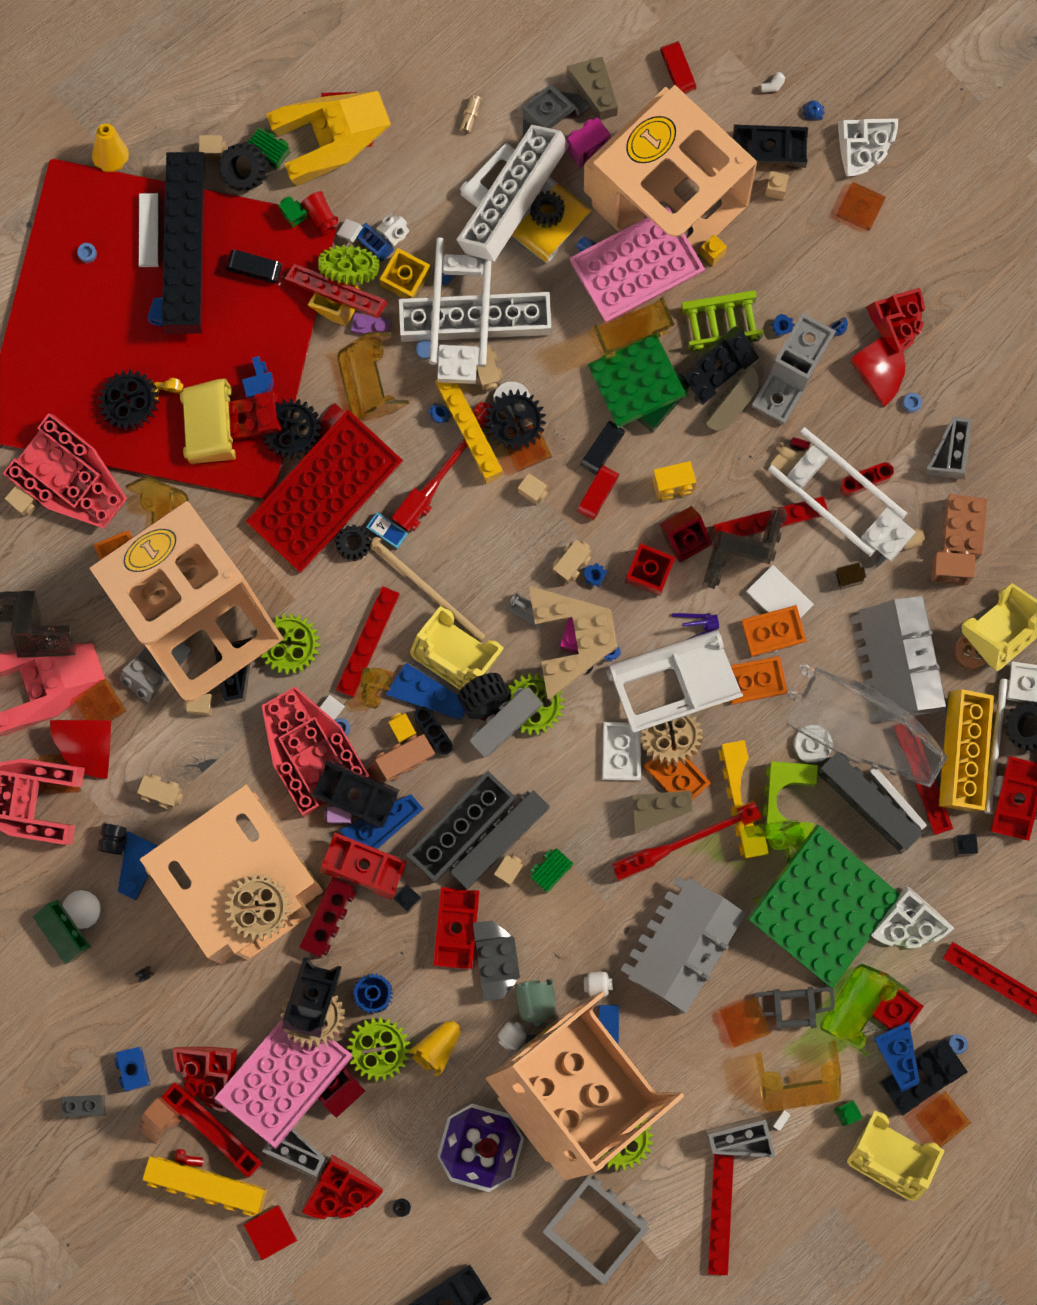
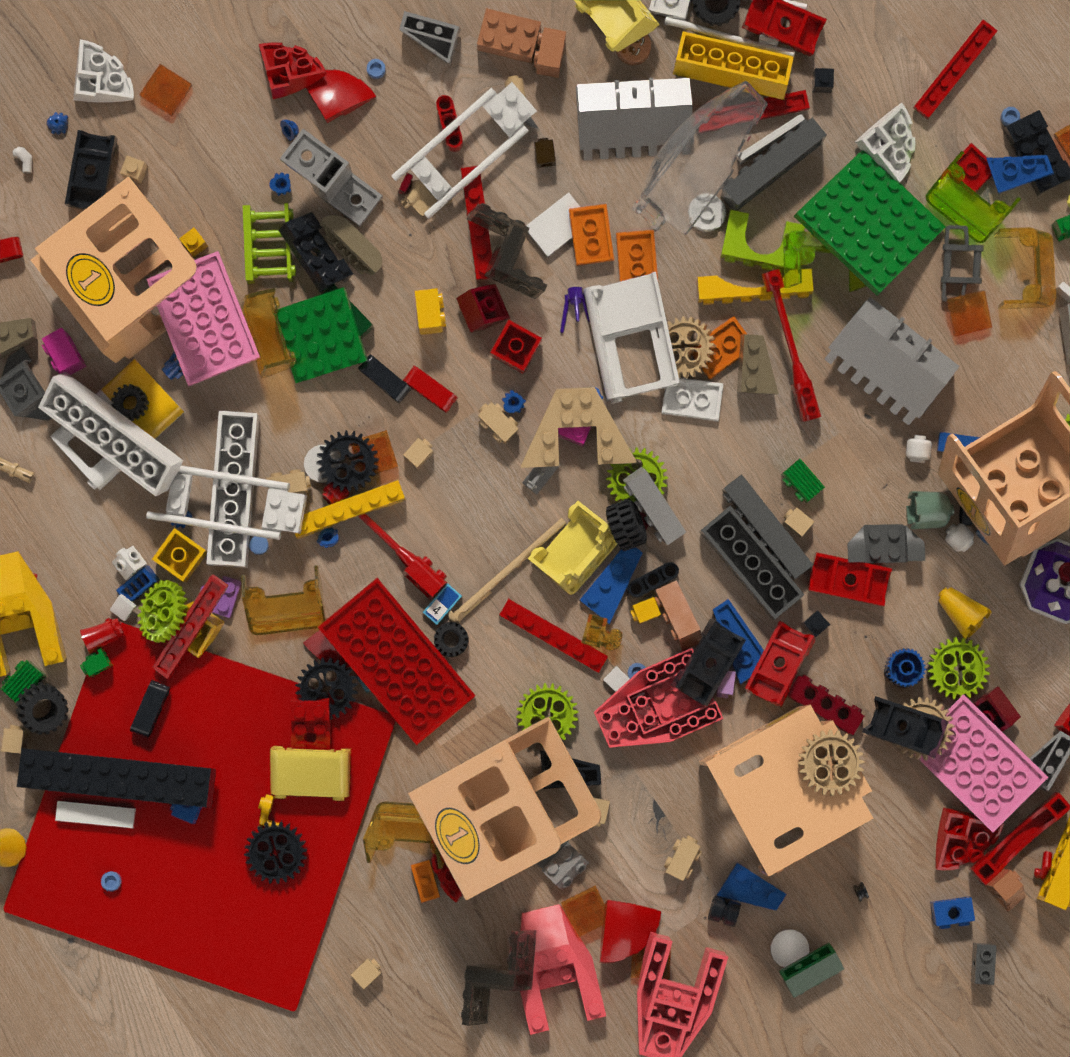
camera: 85 degrees left, 5 degrees up
coral wedge [3,413,128,529] -> none
blue brick [242,356,274,398] -> none

